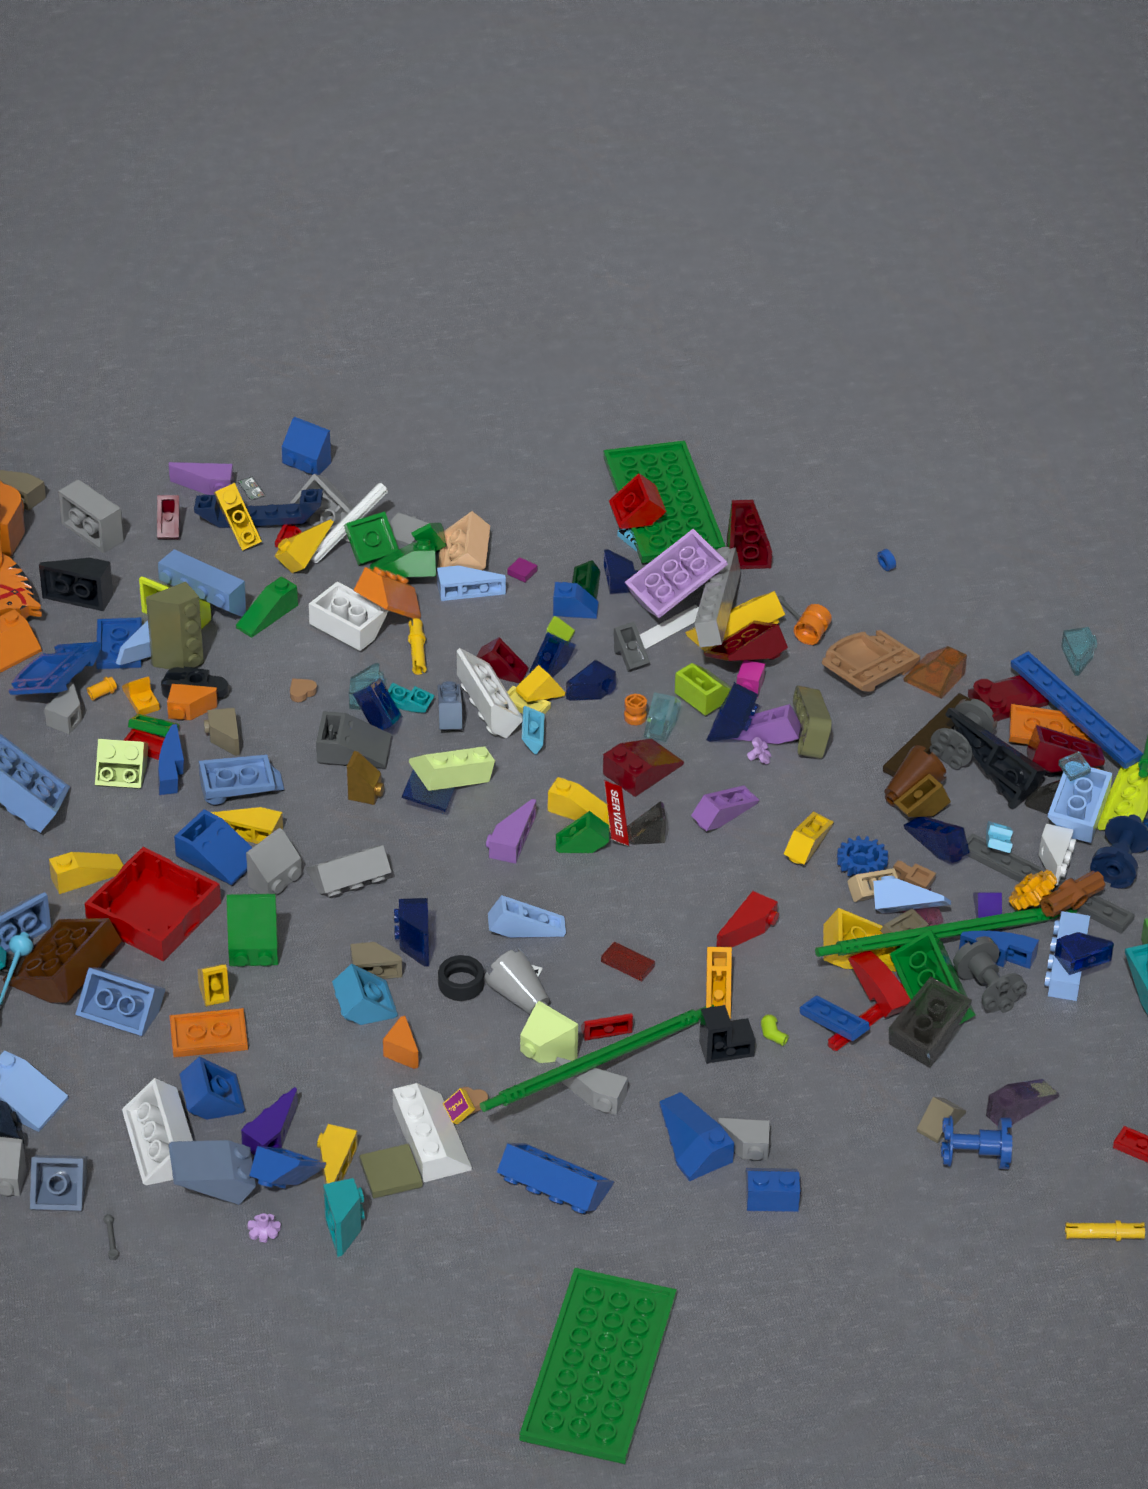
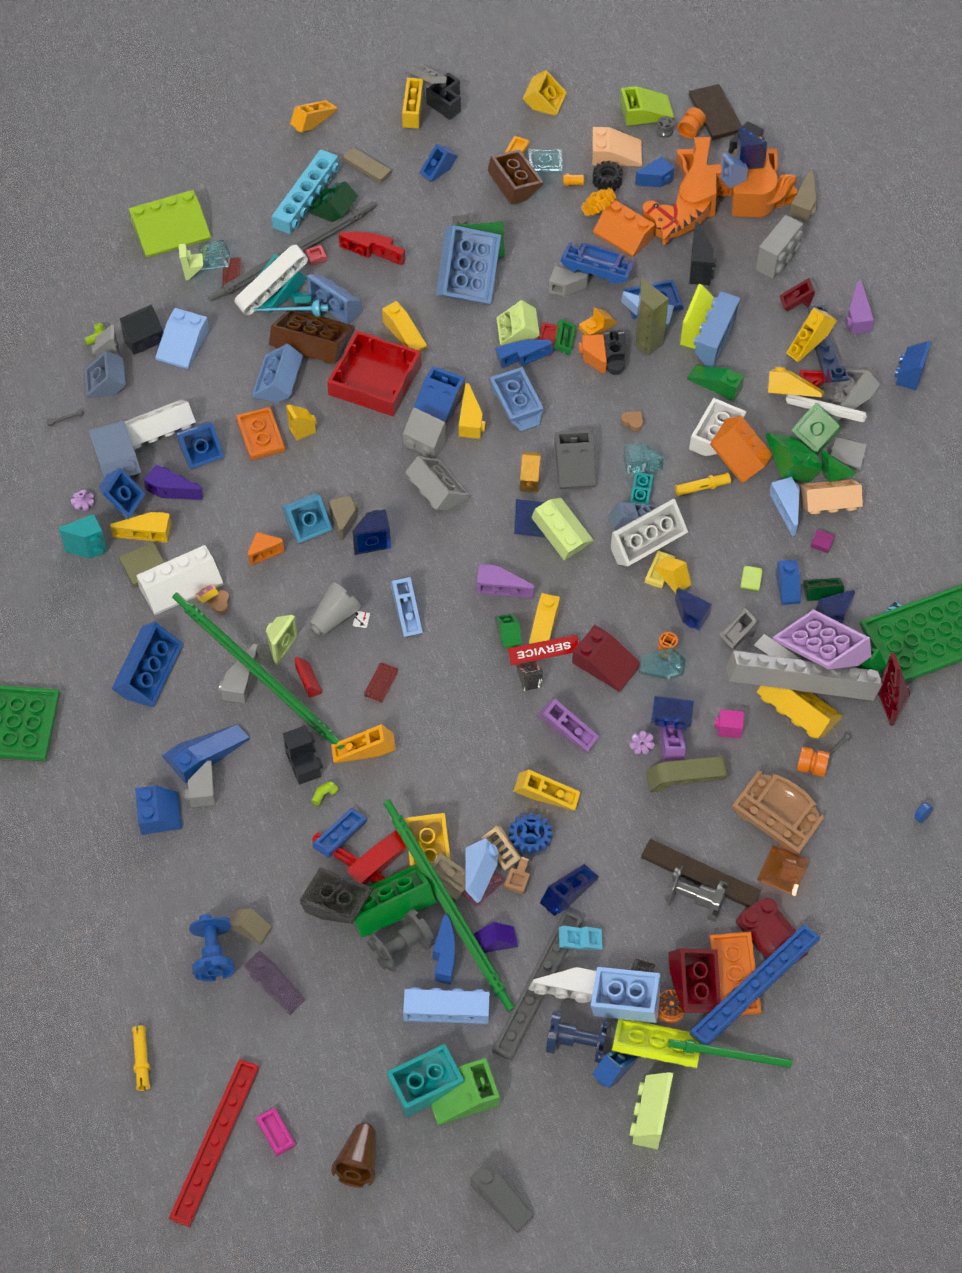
camera: 80 degrees right, 15 degrees up
light orange pin [86,677,117,700] -> none
dark tan slope [204,708,240,756] -> none
green slope [227,894,279,966] -> none
light grey sticker [238,476,266,500] -> none
clear blue slope [353,678,403,730] -> none
black tyre [438,955,484,1001] -> none
dark red slope [476,637,529,683] -> none
medium azure slope [522,706,545,755] -> none
clear blue slope [529,632,576,678] -> none
red slope [609,473,667,529] -> none
lime slope [675,663,738,716] -> none
dark red slope [704,620,788,661] -> none
red slope [716,891,779,948] -> none
reddish brown cone [884,745,947,806] -> none
pearl gold slope [894,774,951,817] -> none
black wedge [945,708,1047,809] -> none
light orange gear [1009,869,1057,911] -> none
dark orange piece [1040,871,1106,917] -> none
clear blue slope [1054,932,1114,975] -> none
clear light blue tile [1059,752,1091,781] -> none
clear light blue slope [1061,627,1097,676] -> none

